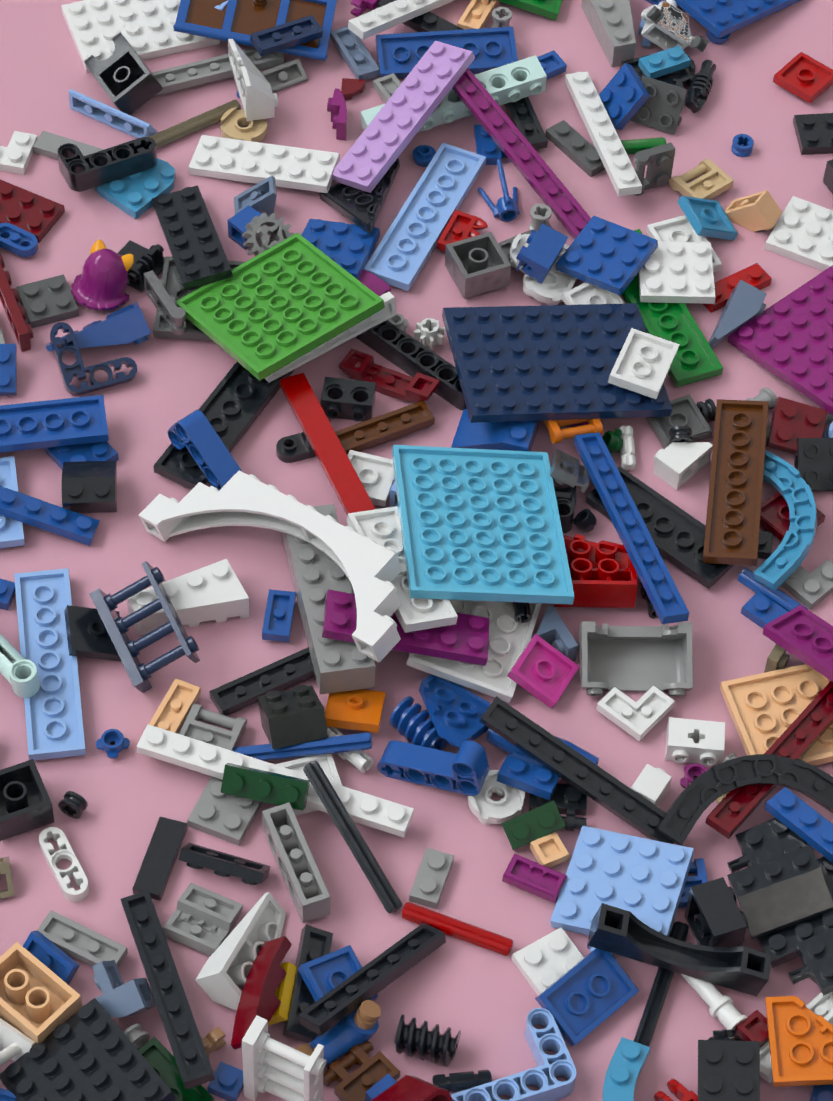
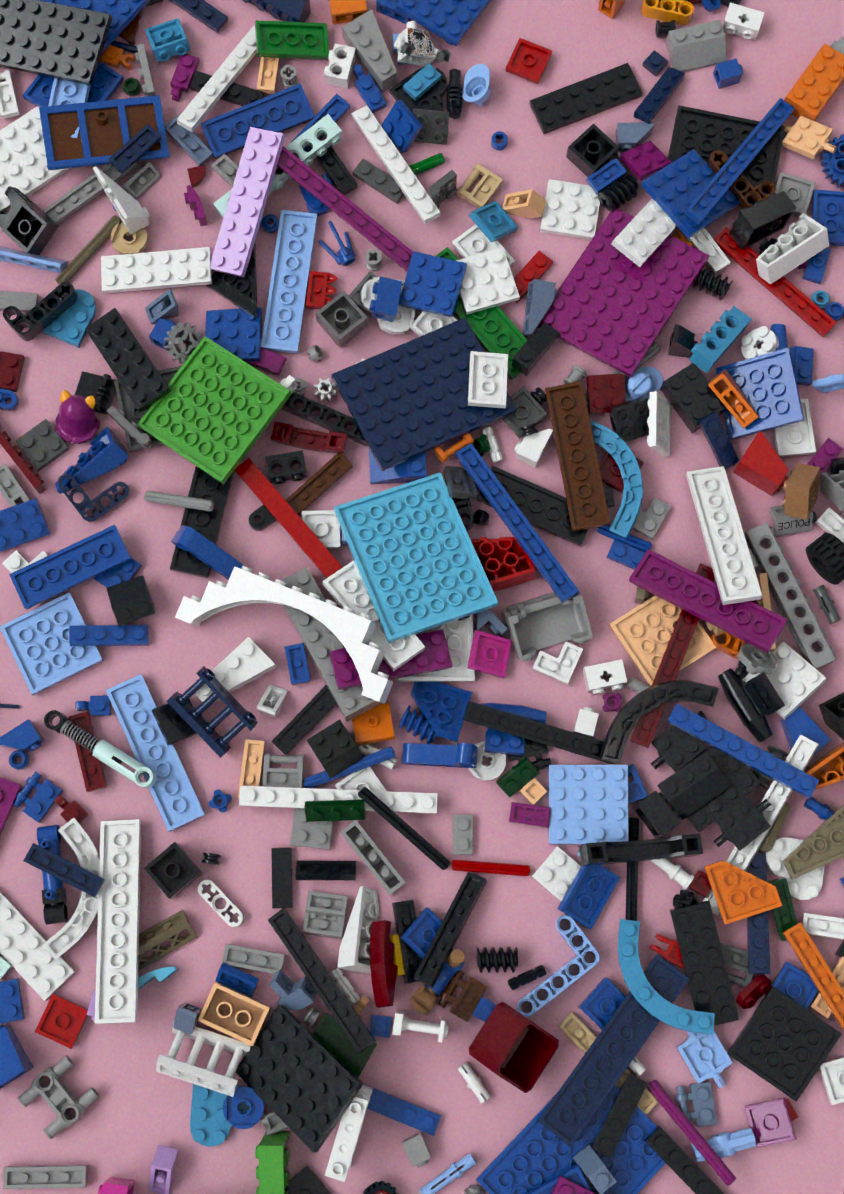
camera: 15 degrees left, 25 degrees up
none -> light grey axle [144,491,214,511]
none -> white slope [257,684,288,719]
none -> light grey hinge [307,345,323,362]
none -> white brick [324,43,356,89]
none -> white axle [331,968,360,1005]
none -> blue plate [353,64,387,113]
none -> light blue piece [462,64,491,107]
none -> black slope [512,323,560,376]

